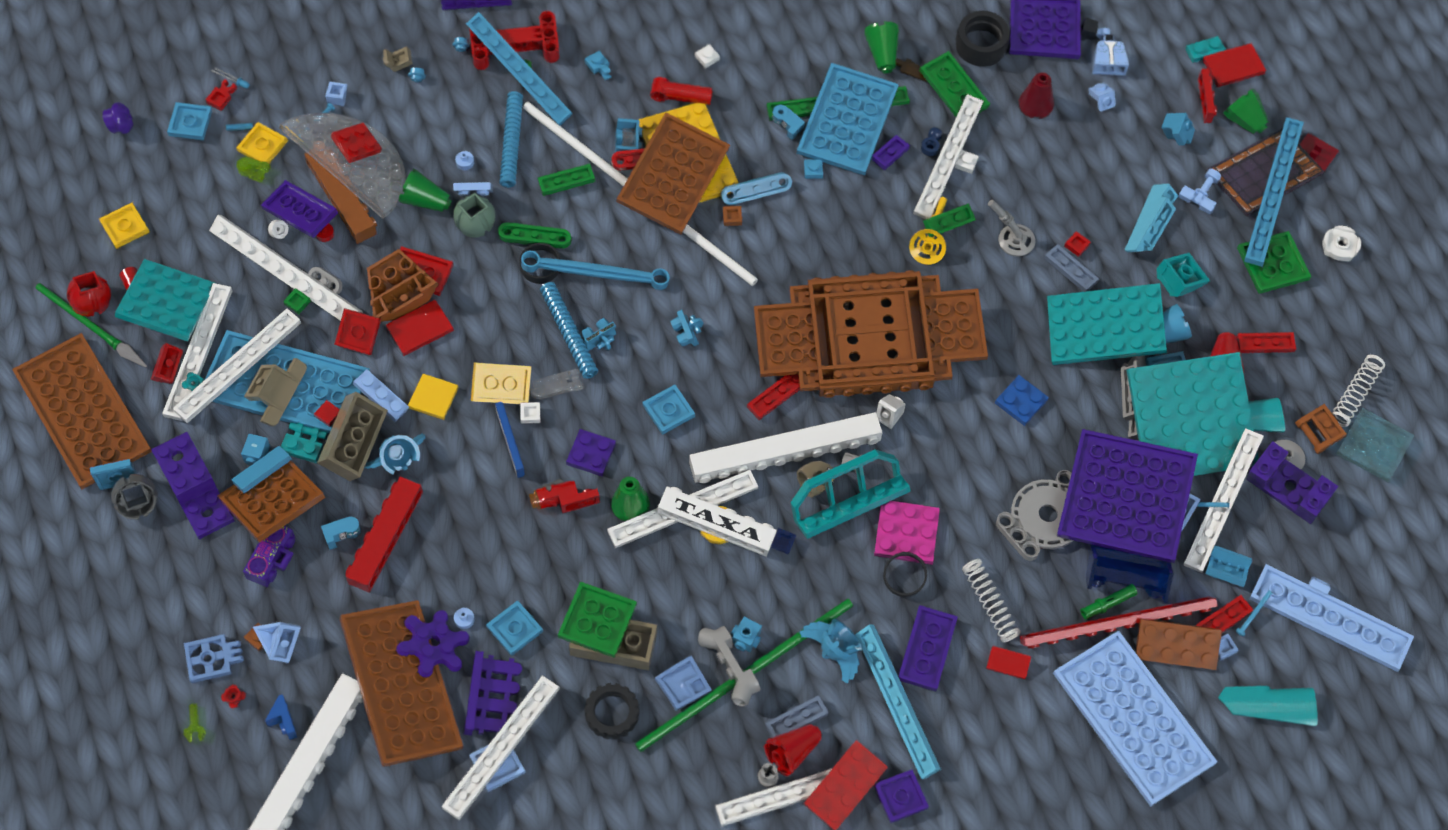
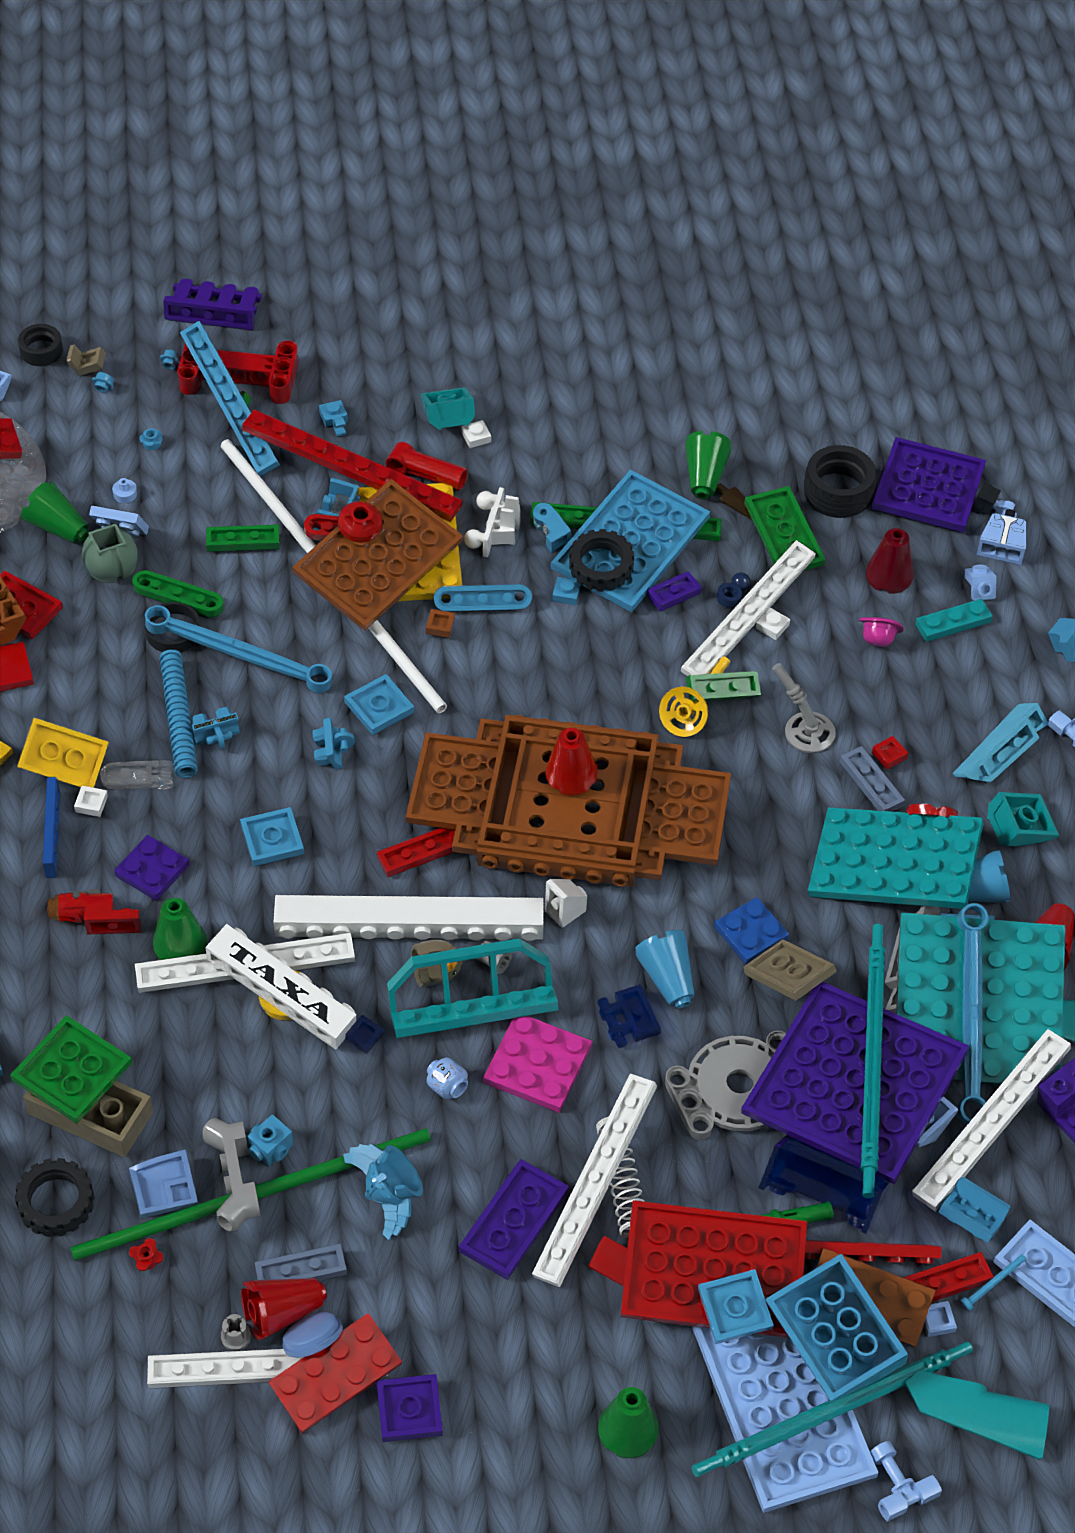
camera: 15 degrees right, 10 degrees down
dark azure piece [499,91,523,187] -> none
medium azure plate [855,624,941,779] -> none
black tyre [883,552,927,597] -> none
dark azure piece [1197,502,1230,507] -> none
none -> black tyre [18,323,63,366]
none -> red plate [129,1238,163,1271]
none -> dark azure plate [140,428,163,450]
none -> red plate [242,409,462,522]
none -> medium blue piece [283,1312,343,1358]
none -> red piece [338,501,382,543]
none -> dark azure plate [344,674,414,735]
none -> teal slope [420,387,475,430]
none -> light blue head [427,1057,468,1099]
none -> white piece [464,487,520,558]
none -> white tile [532,1074,657,1287]
none -> red cone [546,728,598,796]
none -> black tyre [569,529,634,592]
none -> clear blue plate [597,984,661,1048]
none -> green cone [598,1387,658,1458]
none -> red plate [620,1200,807,1338]
none -> dark azure cone [635,930,695,1009]
none -> teal axle [691,1341,973,1477]
none -> dark azure plate [698,1269,774,1344]
none -> dark tan tile [743,939,836,1001]
none -> dark azure slope [766,1254,908,1402]
none -> dark pink hat [858,617,904,647]
none -> teal axle [861,924,885,1198]
none -> light blue bar [870,1441,942,1522]
none -> red tile [906,804,958,817]
none -> teal plate [915,599,993,642]
none -> dark azure piece [957,903,988,1125]

